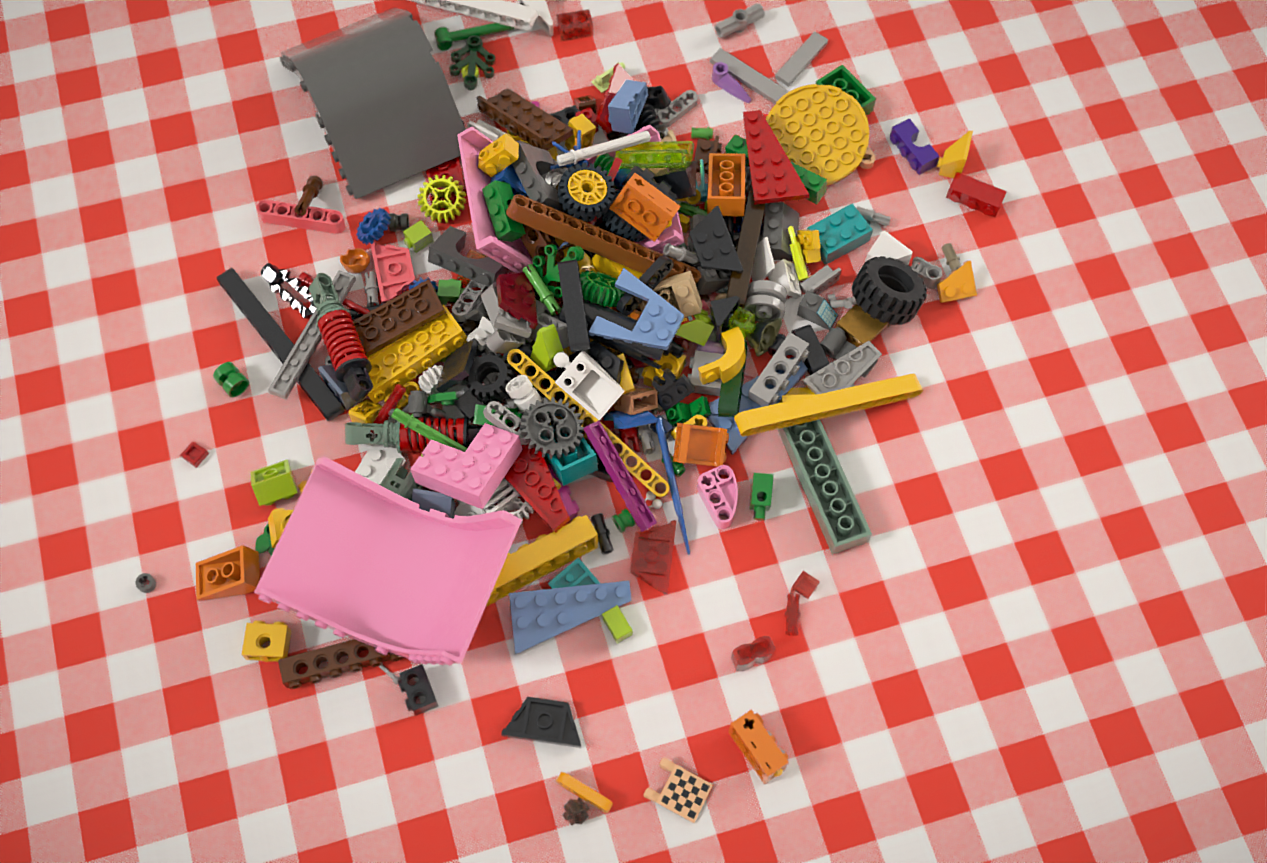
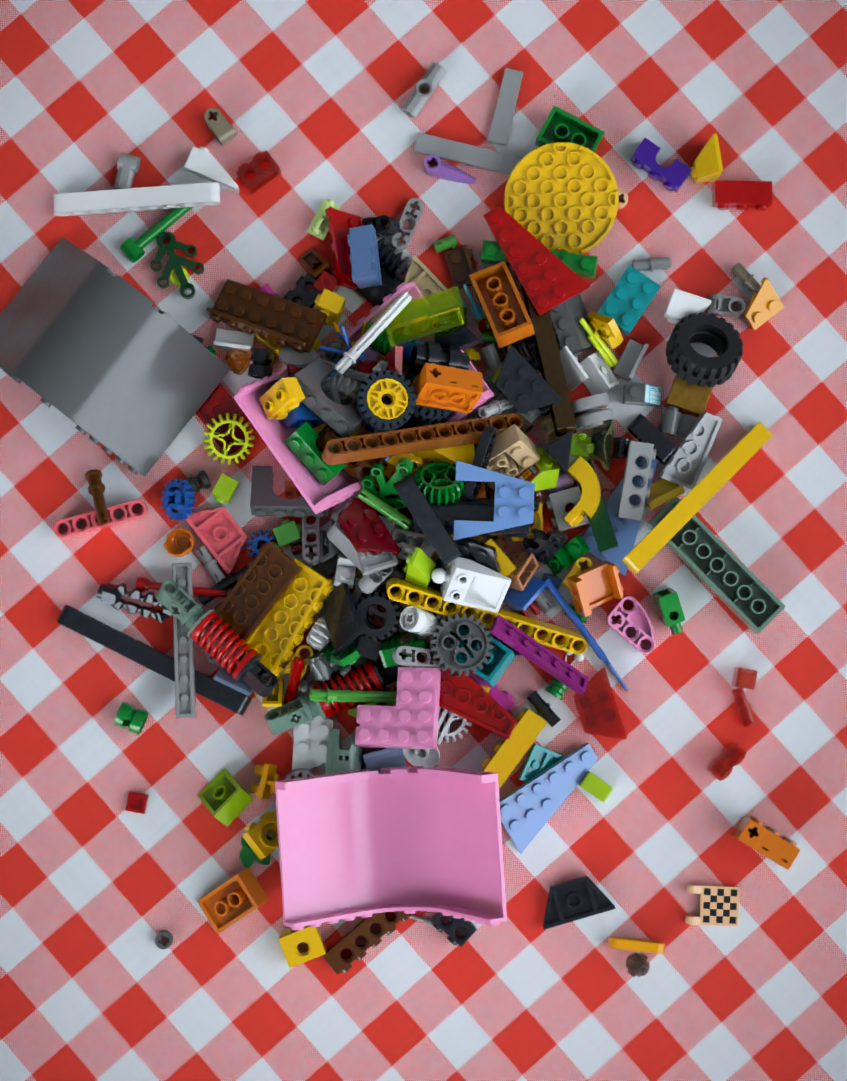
camera: 25 degrees left, 20 degrees up
light grey arm [827,293,857,309] -> none

